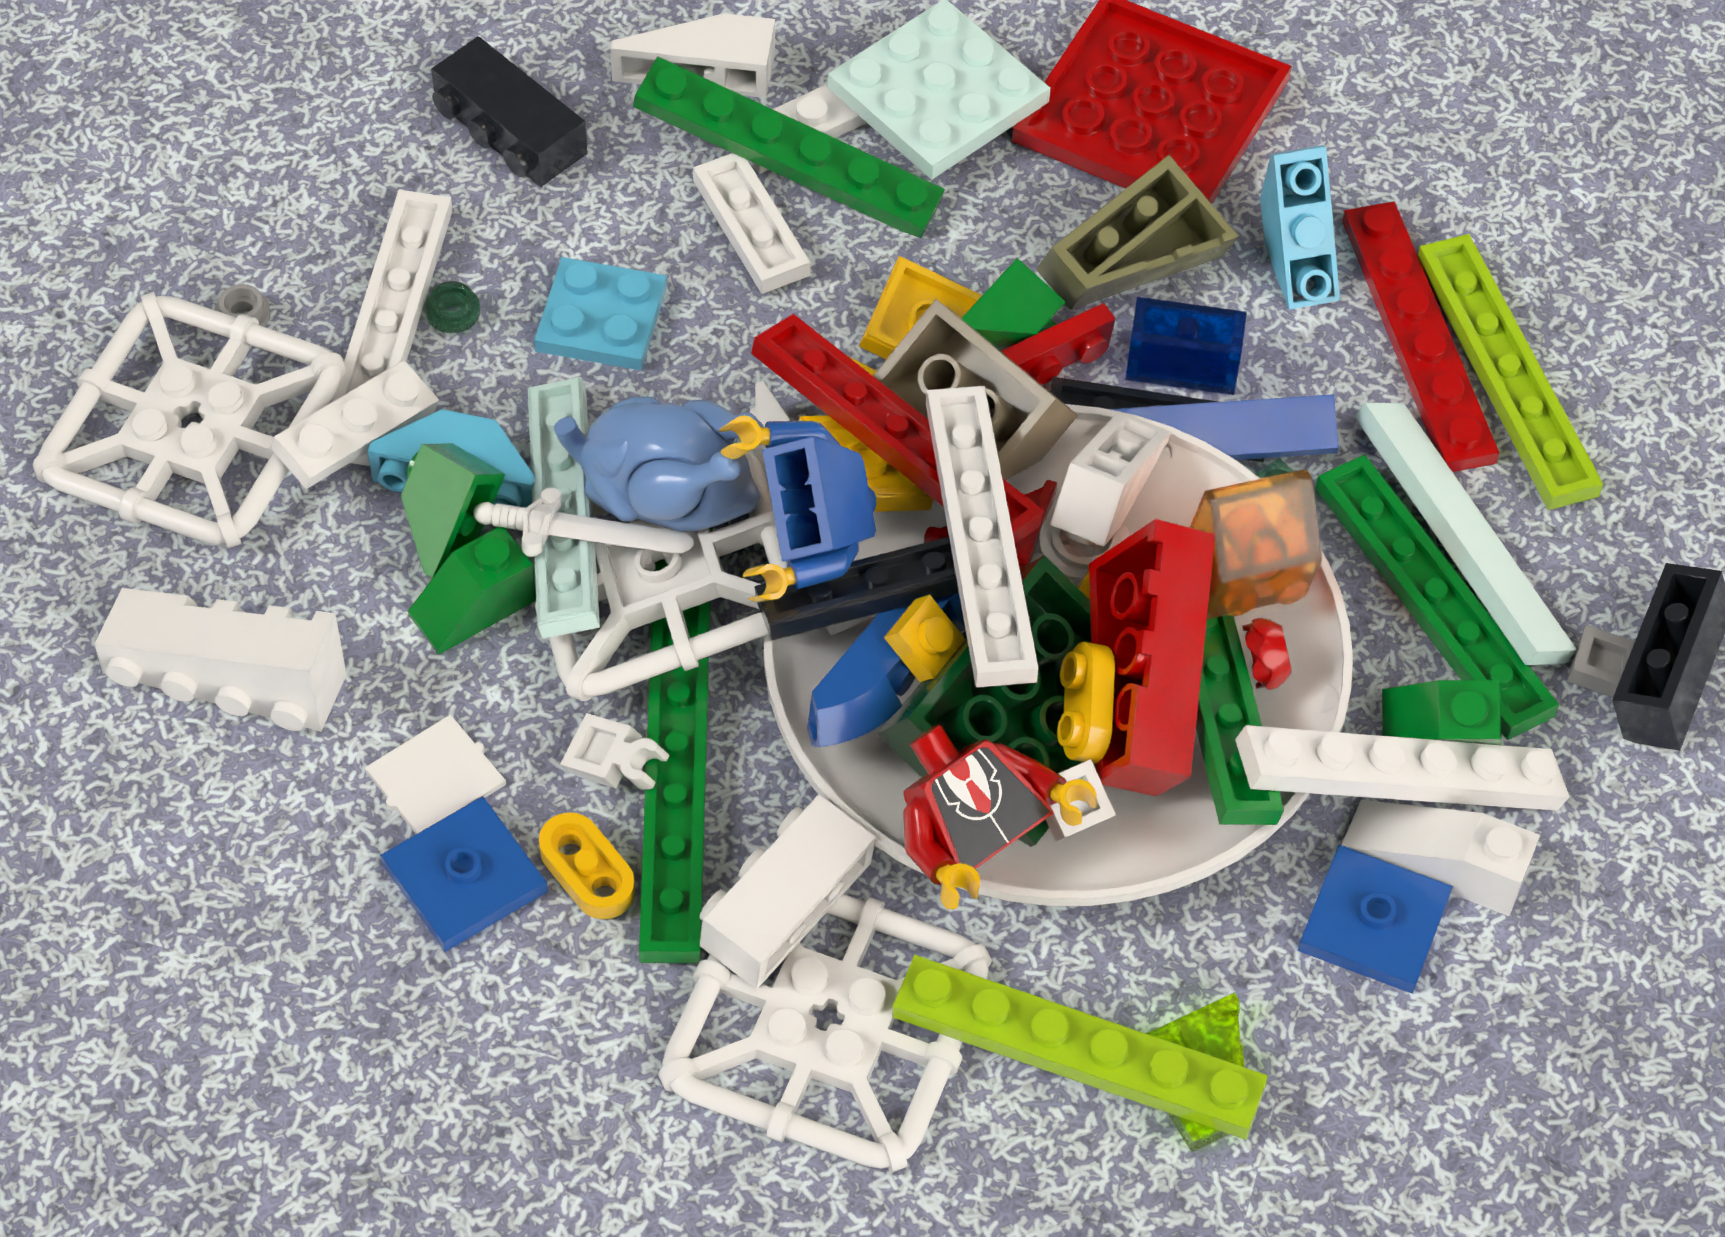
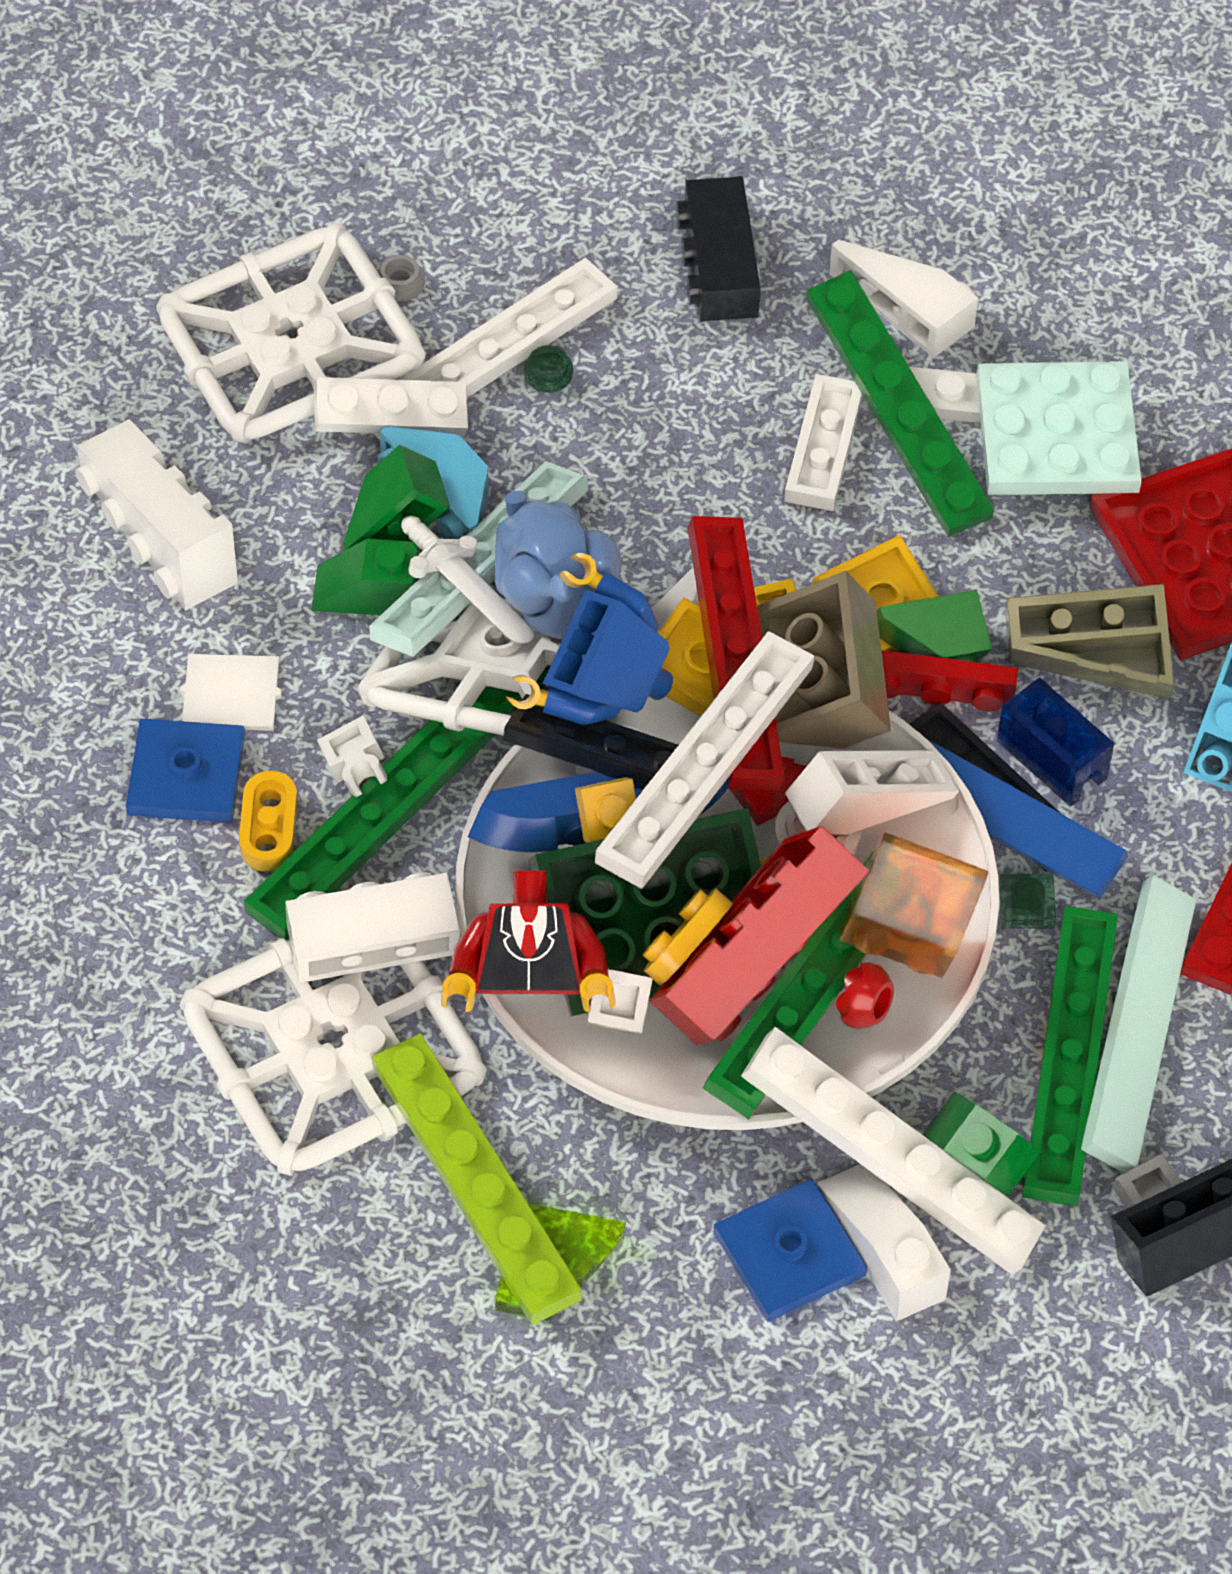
camera: 40 degrees right, 0 degrees up
medium azure plate [534,257,667,371] -> none

